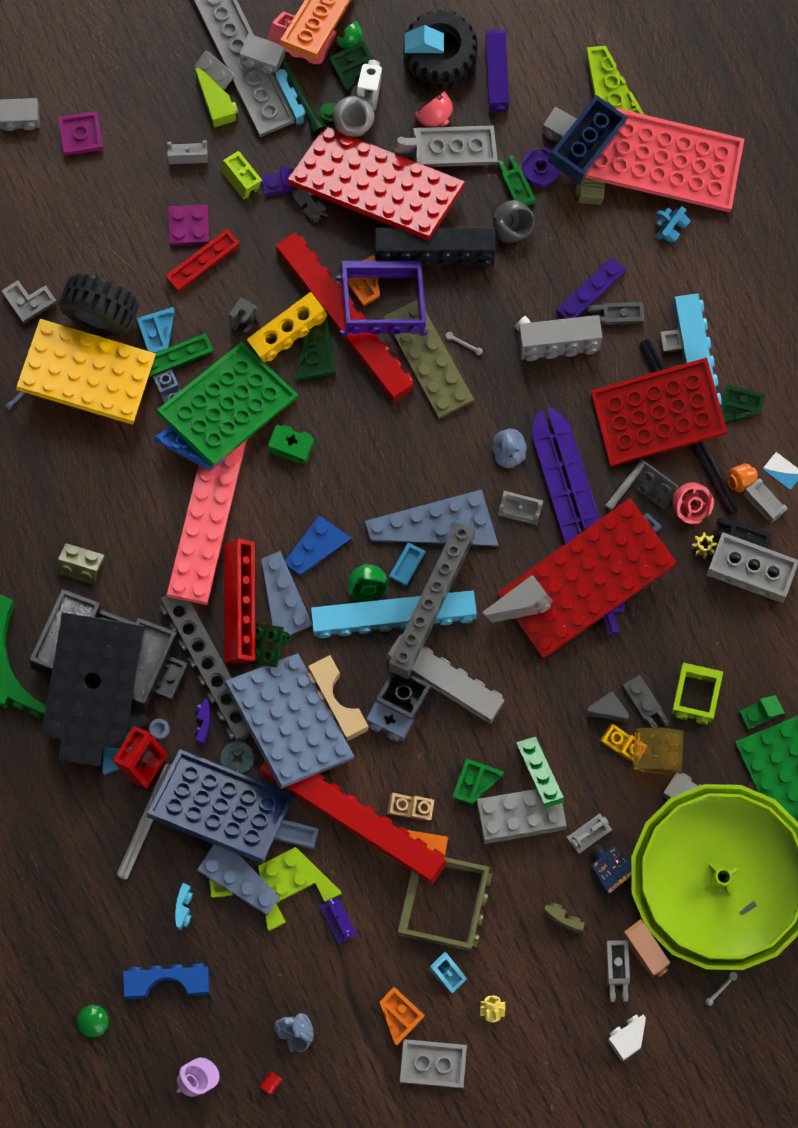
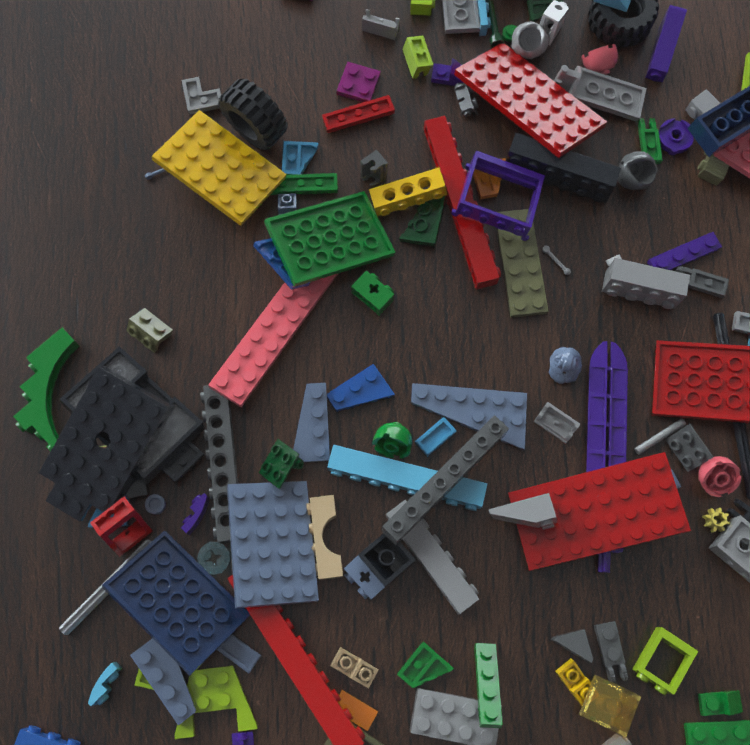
camera: 20 degrees right, 0 degrees up
red brick [224,539,255,666] -> none

